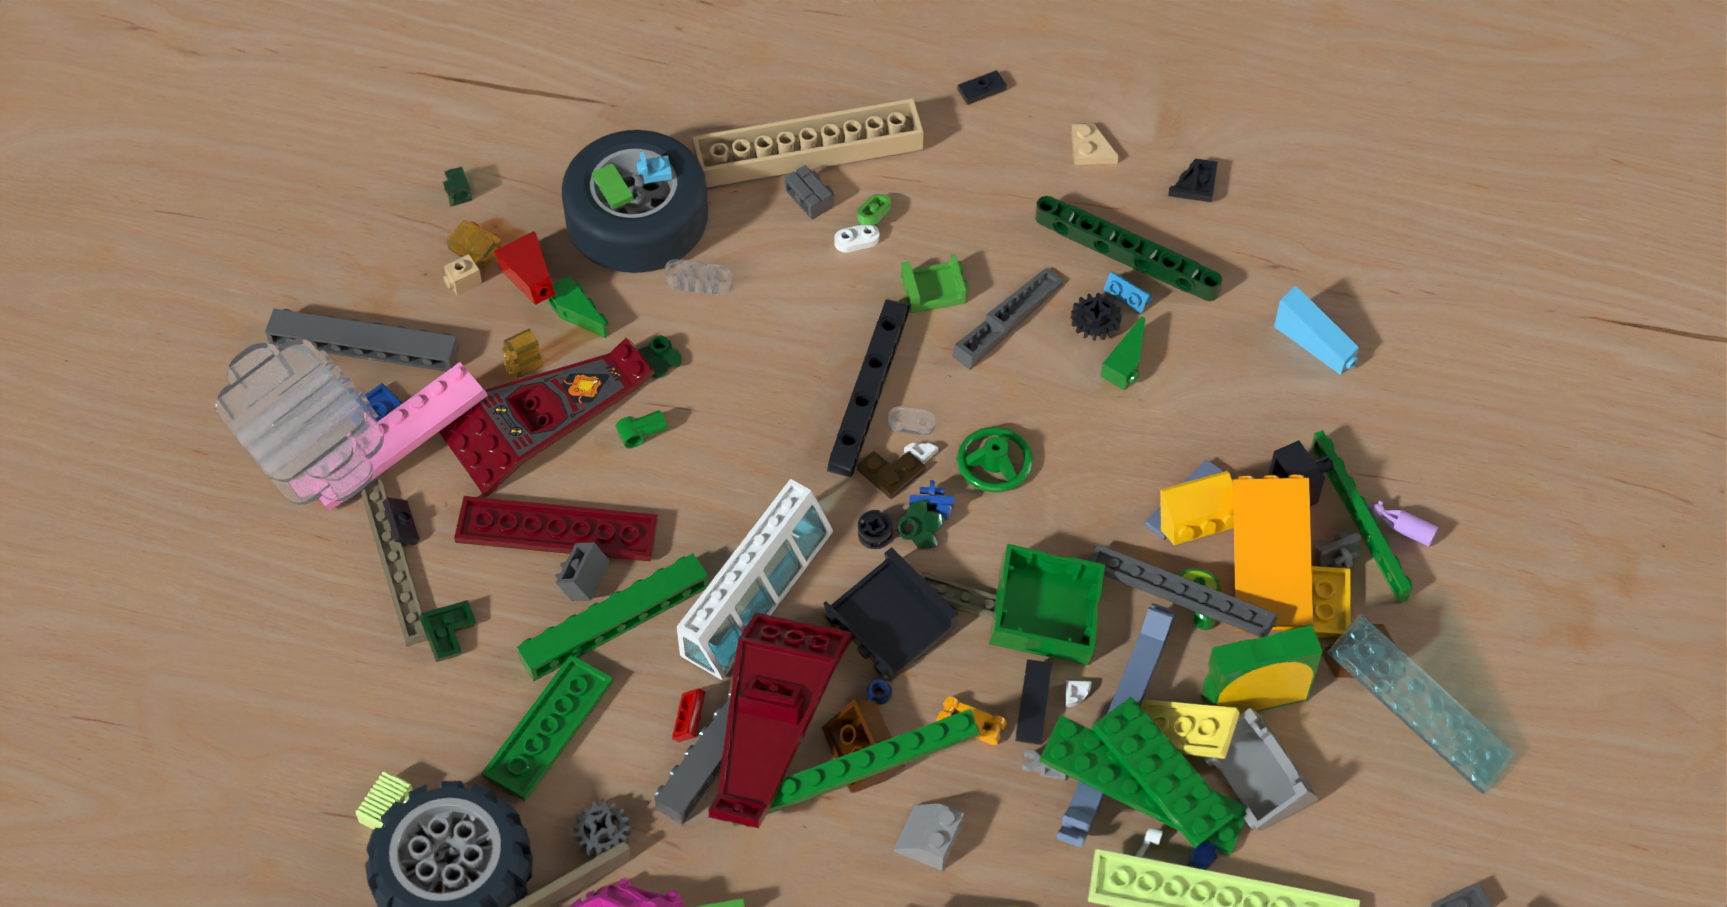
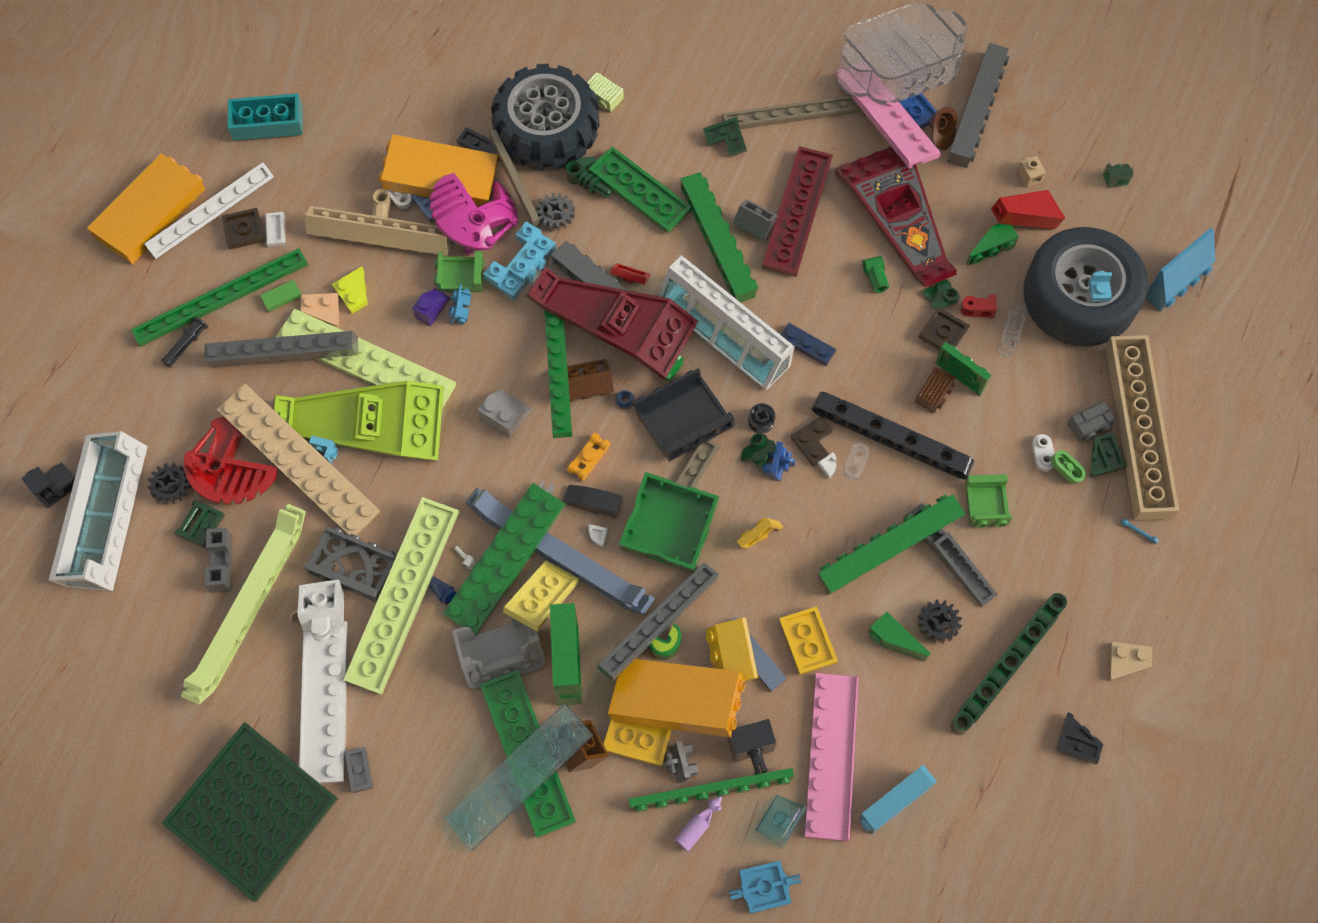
camera: 100 degrees right, 10 degrees up
black plate [383,497,420,545] -> none
clear yellow brick [447,220,502,268] -> none
clear yellow brick [501,328,543,379] -> none
bright green tile [592,163,634,210] -> none
green piece [956,426,1034,493] -> none
black plate [957,70,1007,105] -> none
green plate [1092,697,1235,849] -> none
dark azure hinge [1103,271,1153,314] -> none
none -> green plate [480,670,576,839]
none -> medium azure bracket [483,222,557,301]
none -> dark green piece [566,157,612,198]
none -> dark azure plate [729,861,801,914]
none -> yellow wing [737,518,783,549]
none -> clear light blue slope [755,795,807,848]
none -> yellow plate [779,606,838,676]
none -> dark blue plate [780,323,836,366]
none -> bright pink plate [804,673,859,842]
none -> green brick [817,494,965,595]
none -> reddish brown brick [915,367,955,413]
none -> dark brown plate [918,307,970,350]
none -> reddish brown piece [929,106,957,149]
none -> green plate [935,342,992,396]
none -> red leg [960,294,997,318]
none -> dark green wing [1090,432,1127,478]
none -> dark azure hinge [1121,519,1159,544]
none -> dark azure slope [1146,228,1215,311]

